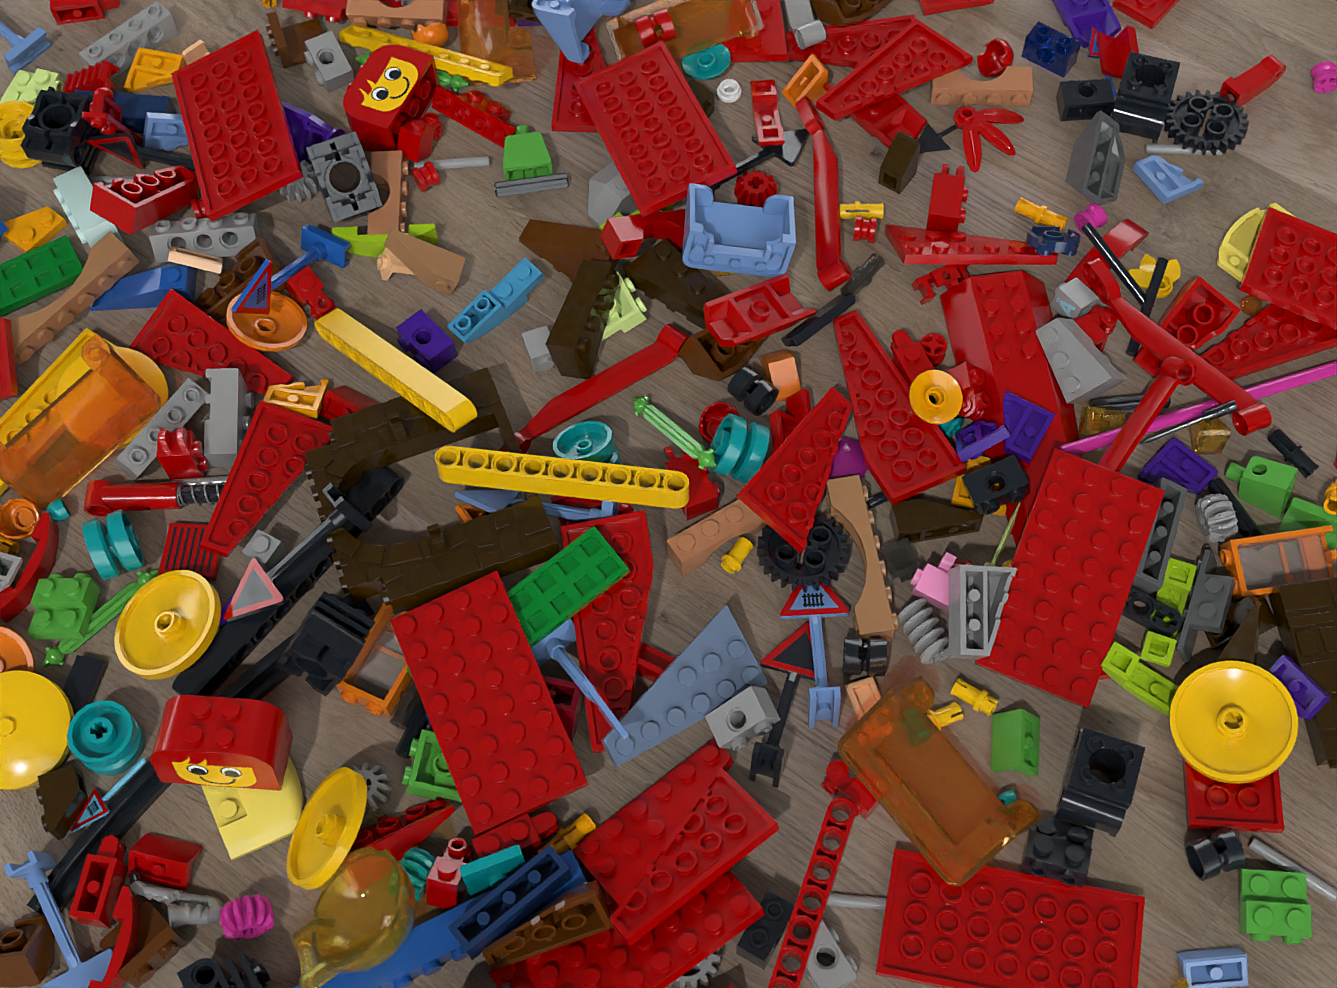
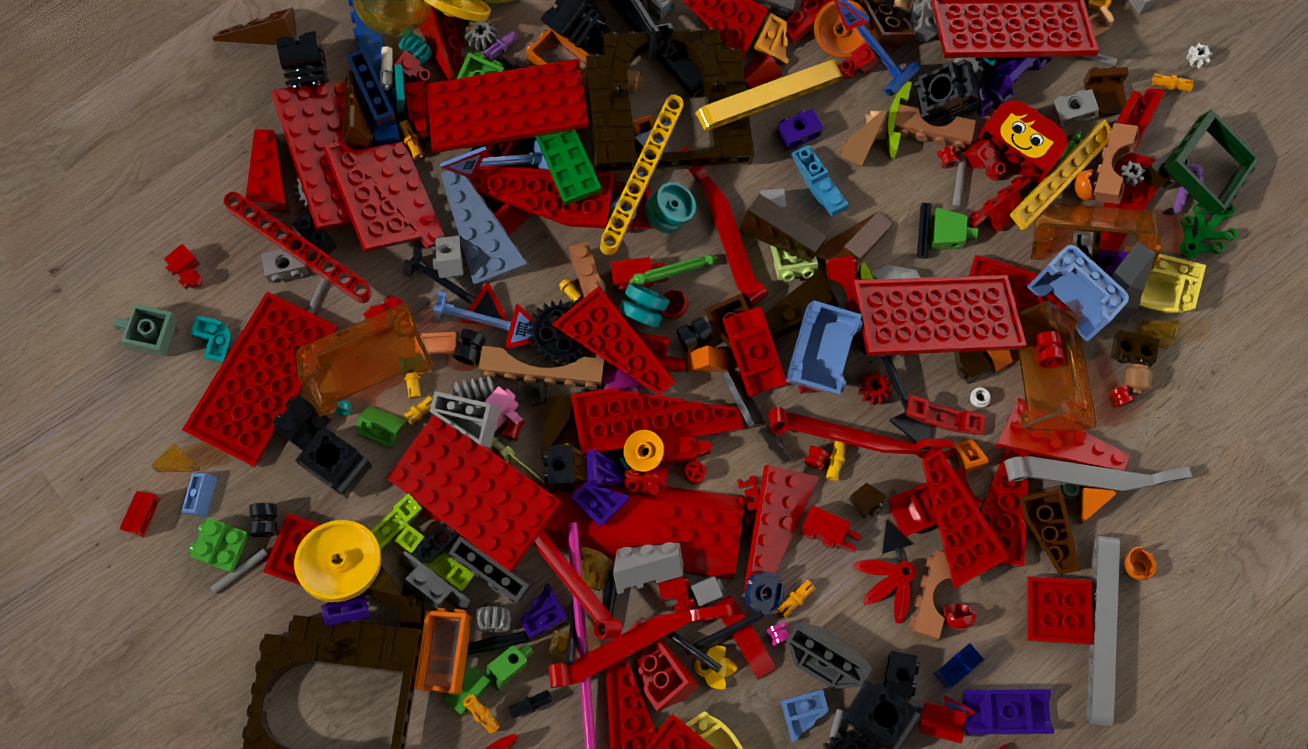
camera: 100 degrees right, 10 degrees up
teal dish [682,42,731,79] -> none
none -> white piece [380,47,393,91]
none -> medium lavender axle [483,31,518,61]

